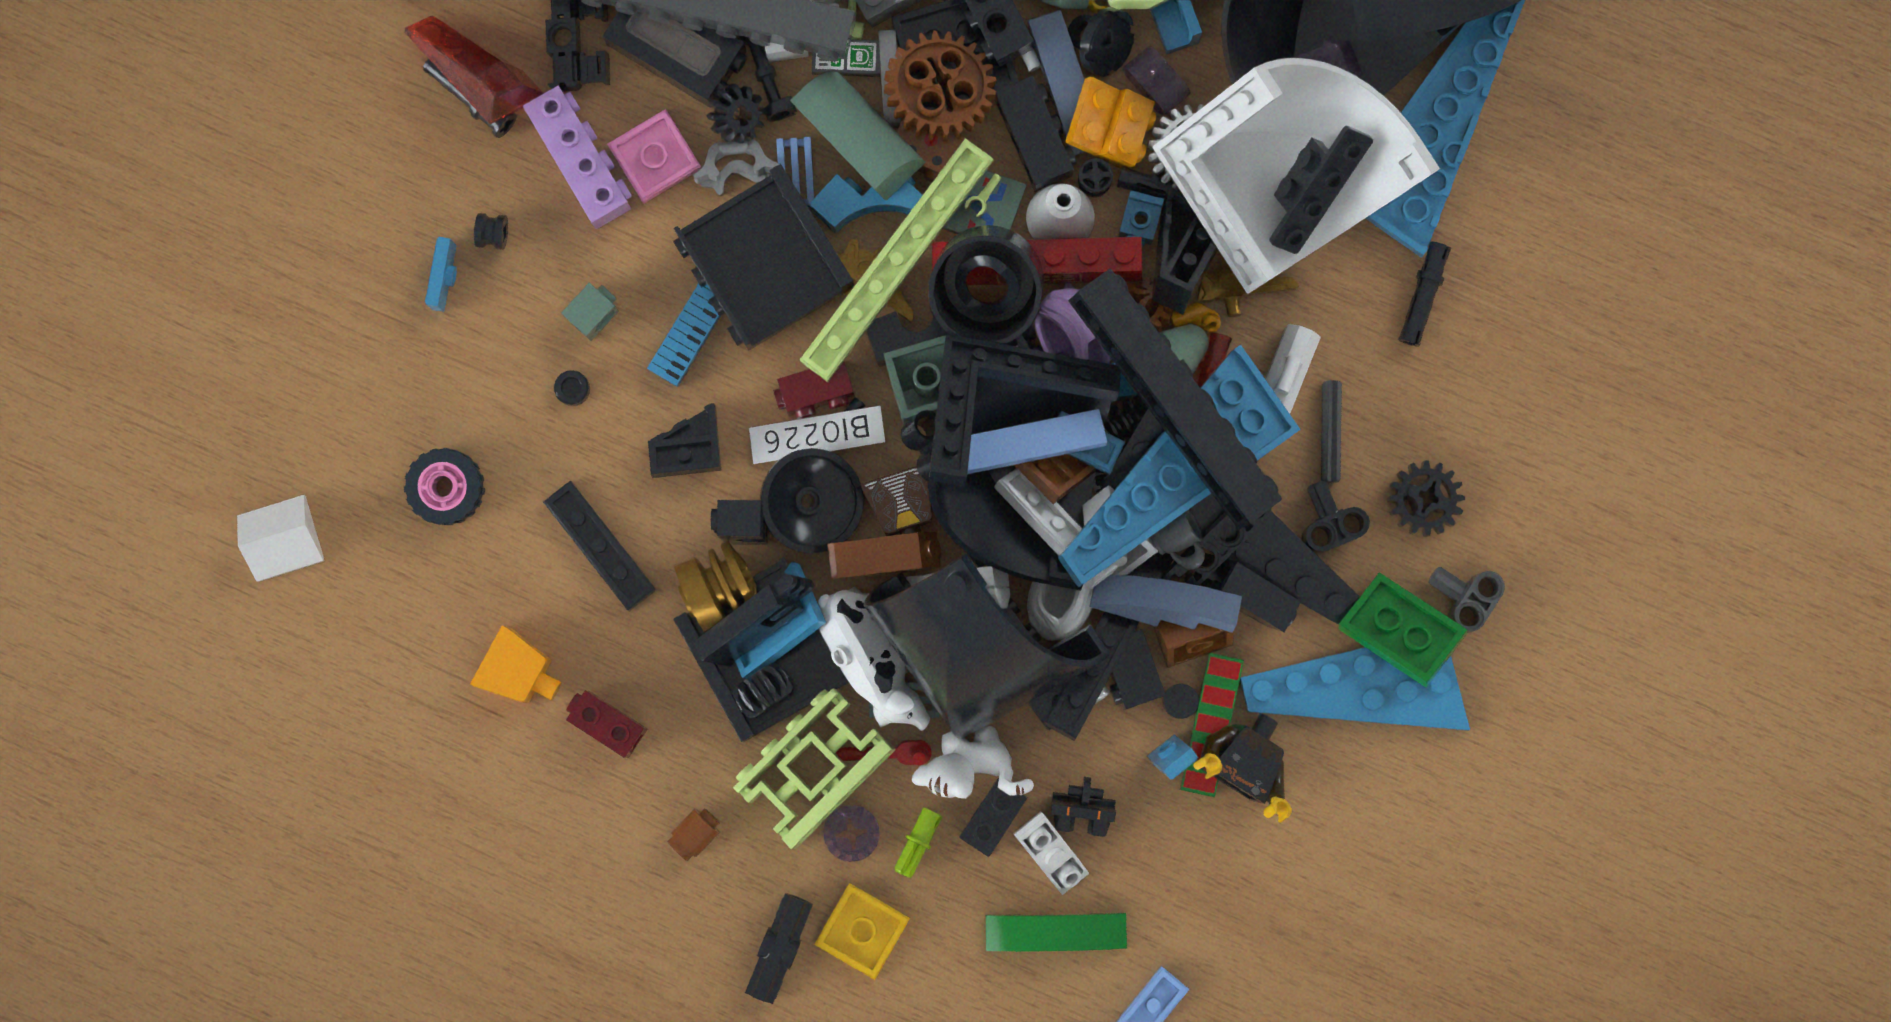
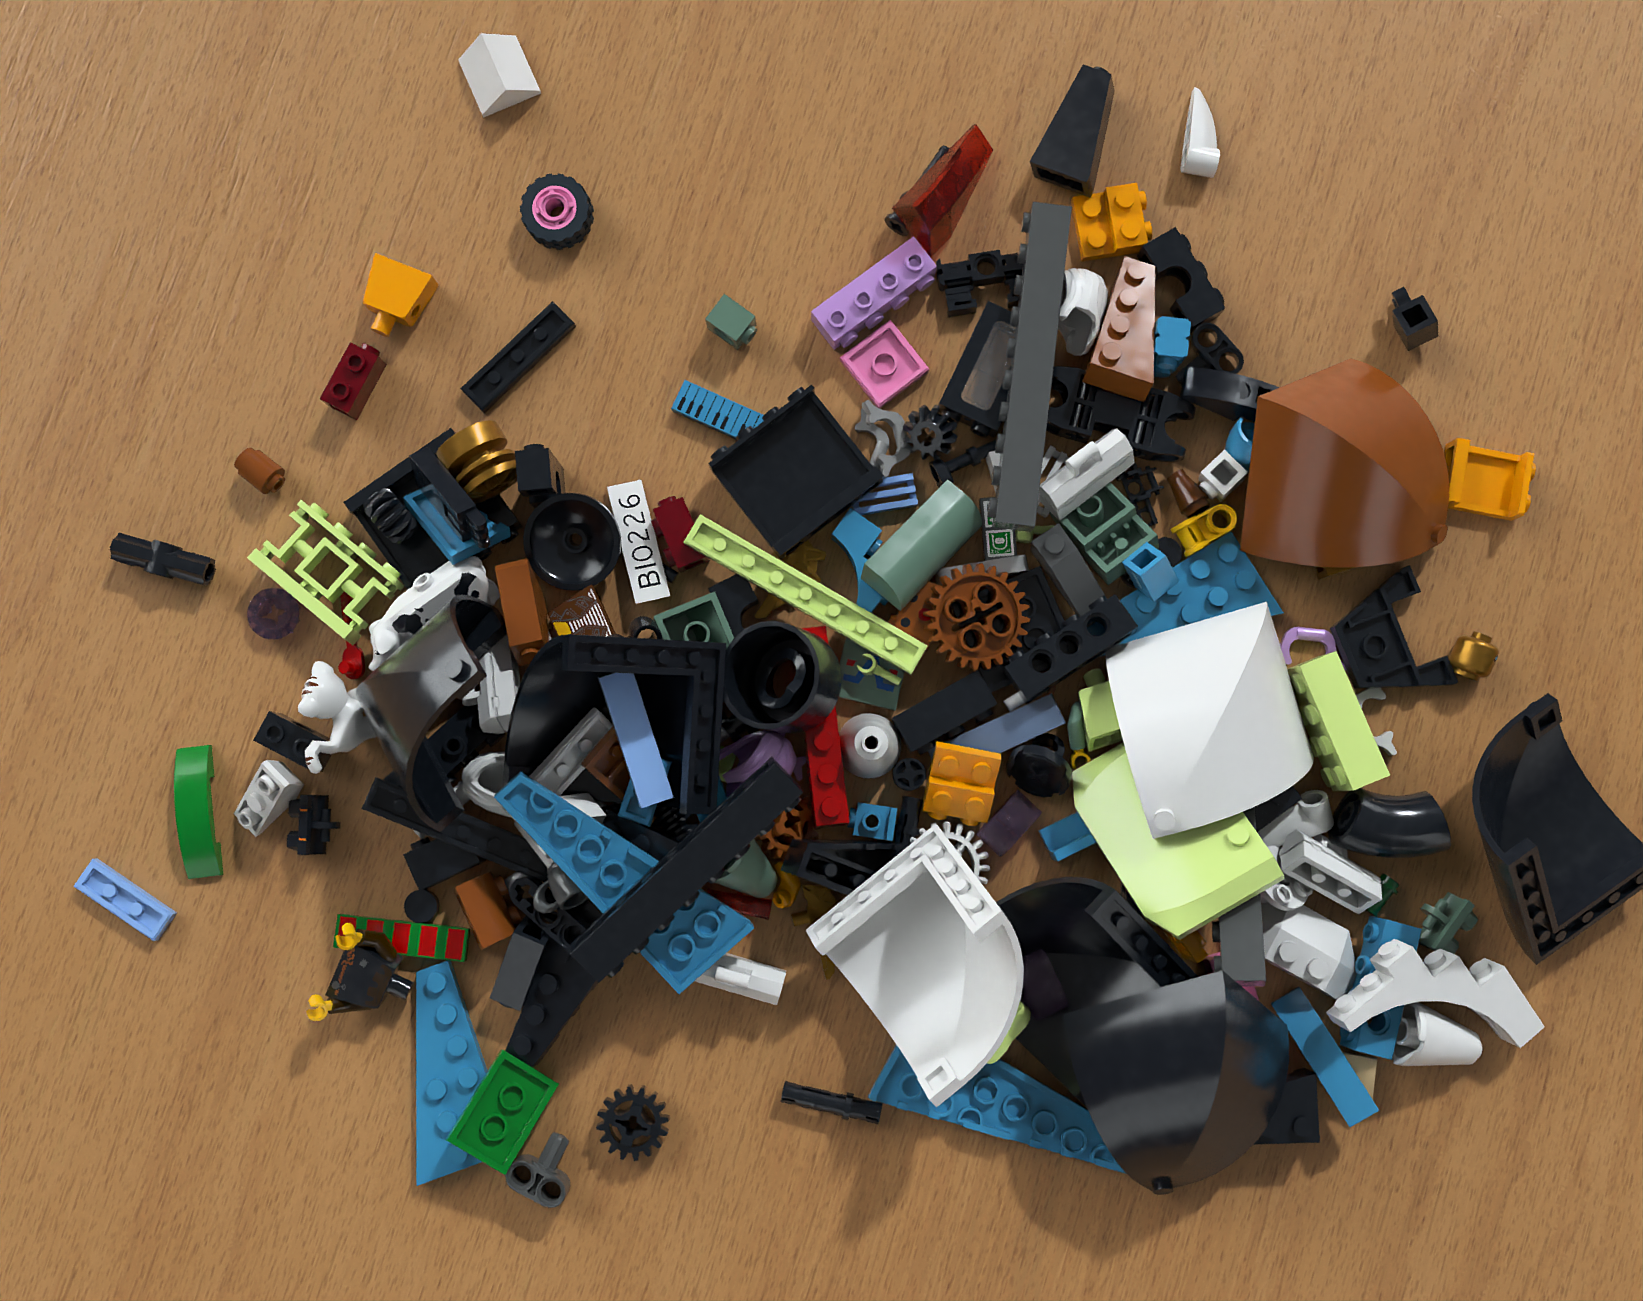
camera: 80 degrees right, 0 degrees up
dark azure plate [425,237,457,312] -> none
black wheel [474,213,508,250] -> none
black tile [554,370,590,406] -> none
black wing [648,403,721,478] -> none
yellow tile [814,883,910,980] -> none
lime axle [894,807,943,878] -> none
sand blue slope [1089,575,1242,633] -> none
dark azure plate [1147,735,1198,780] -> none
black bracket [1269,126,1373,254] -> none
black beam [1302,481,1370,554] -> none
dark grey axle [1321,380,1342,483] -> none

